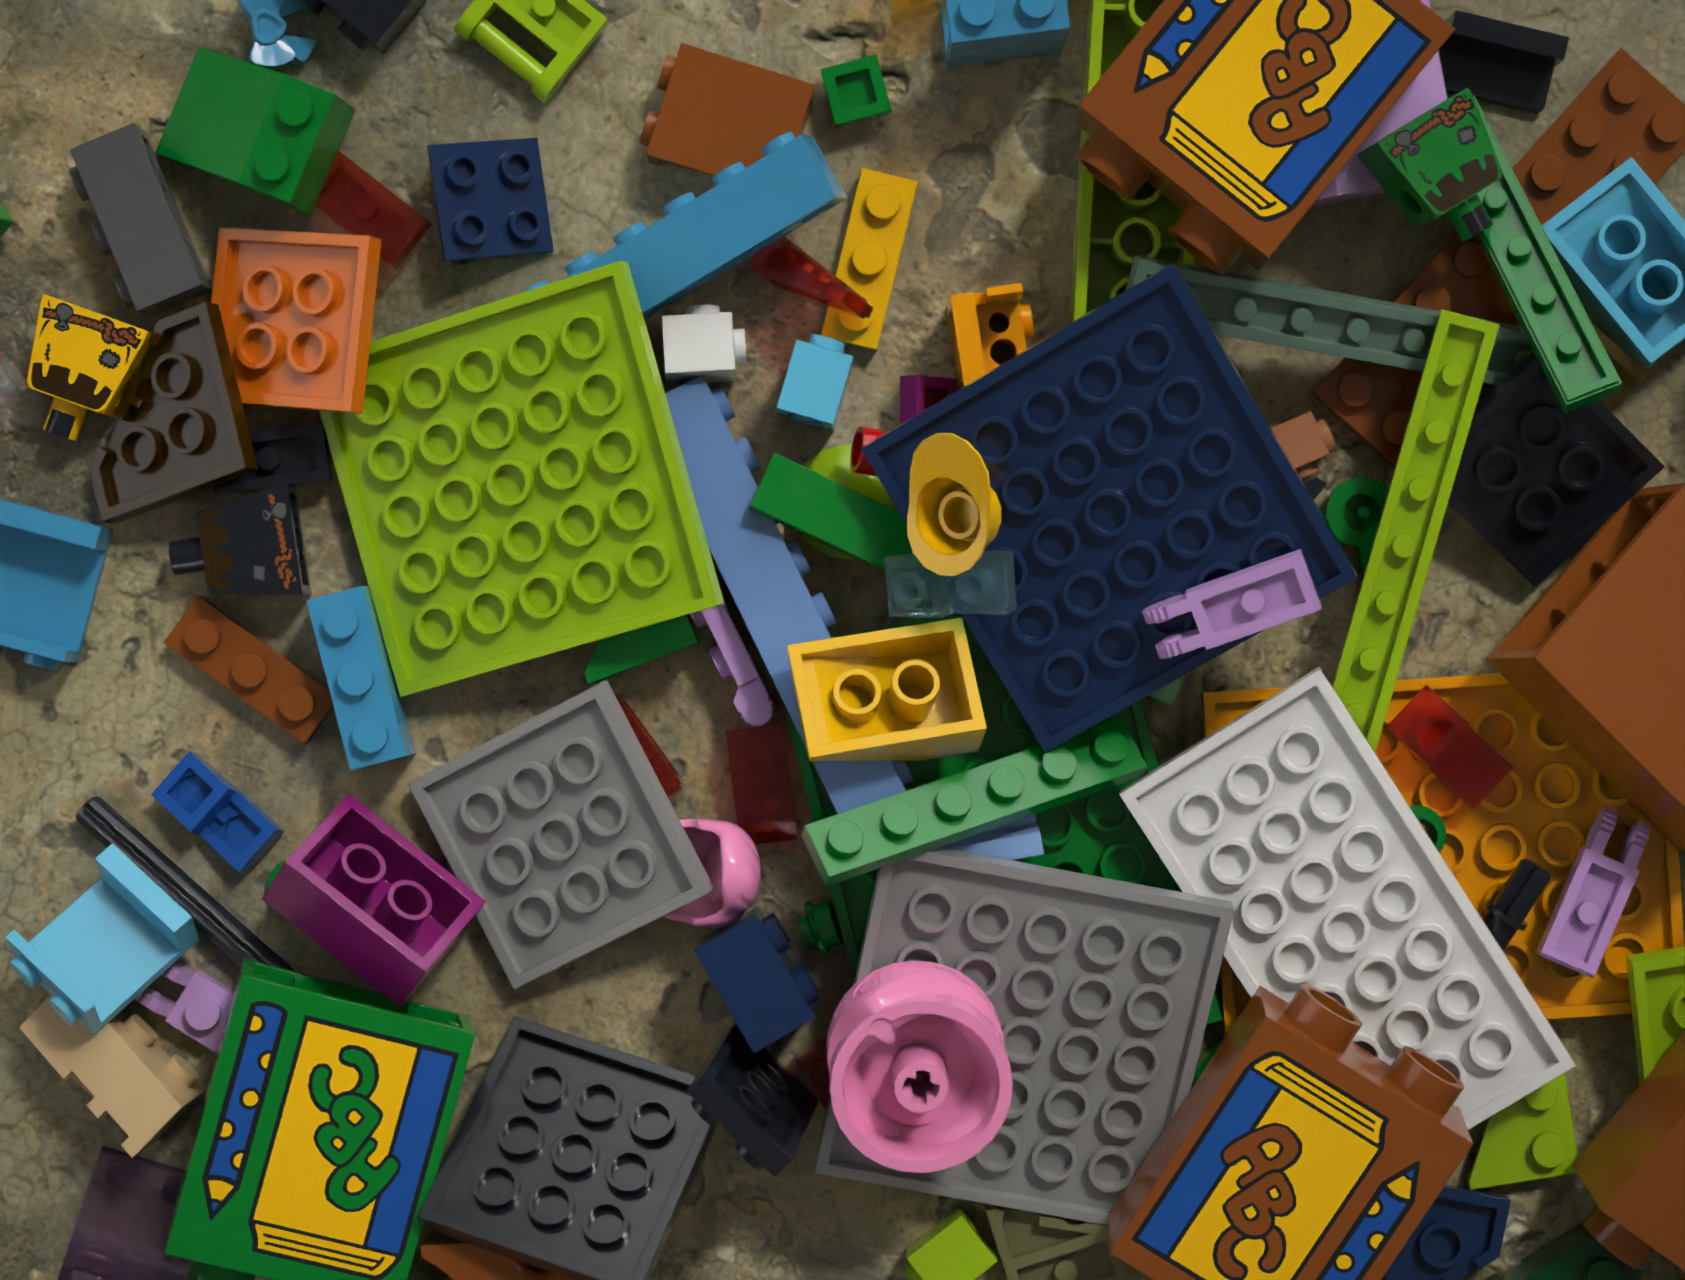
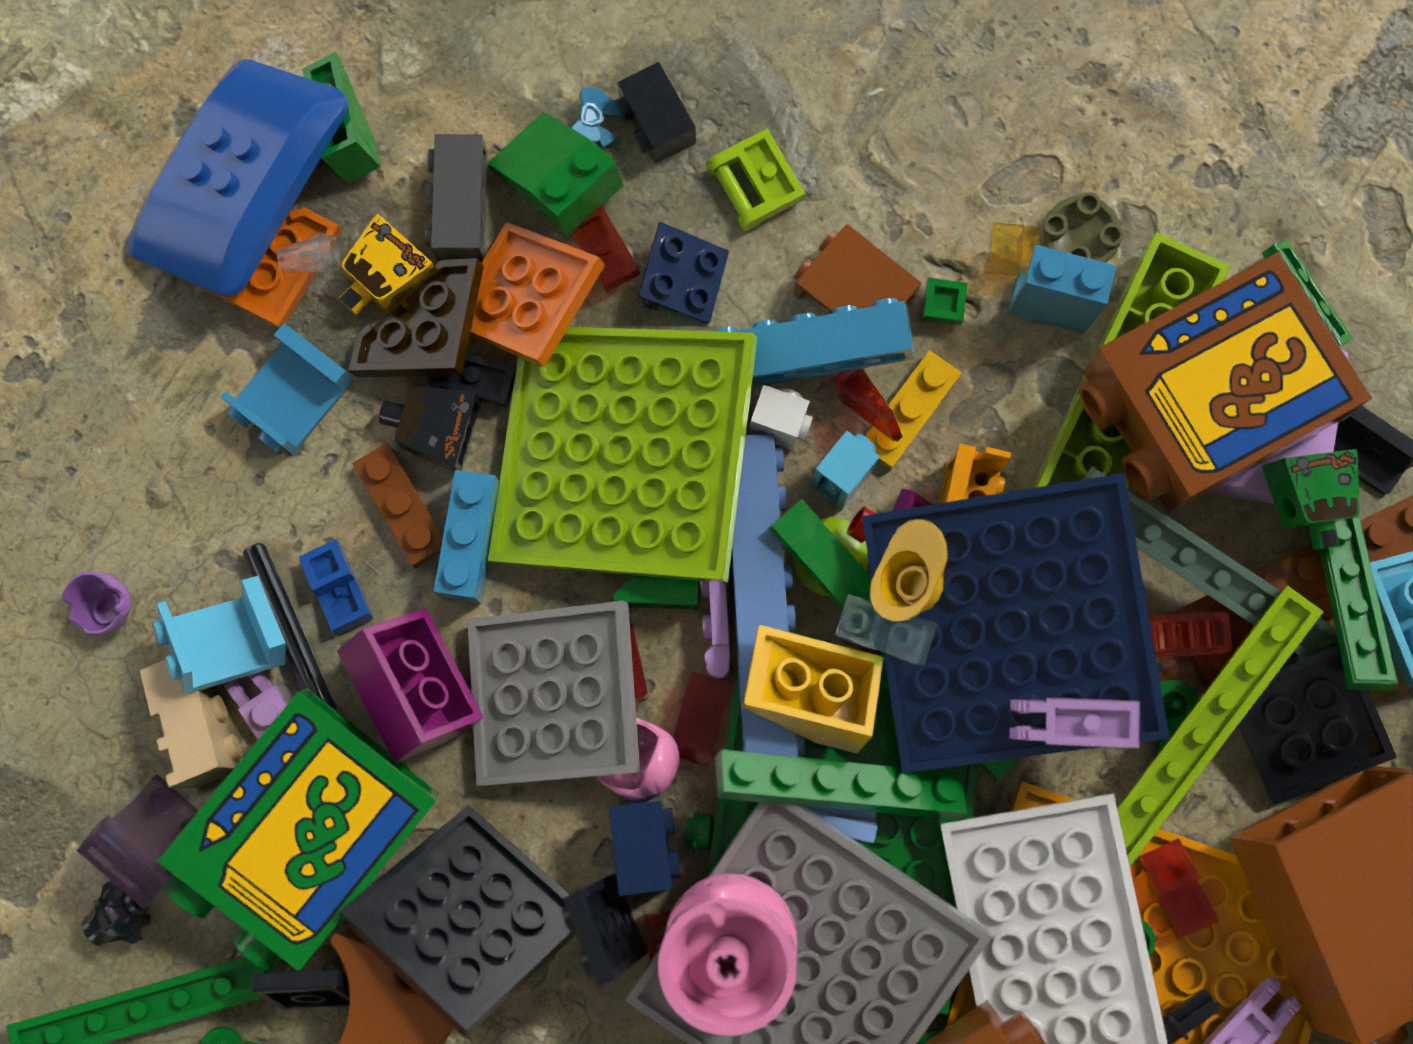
camera: 20 degrees right, 10 degrees down
none -> clear red slope [1149,612,1233,659]

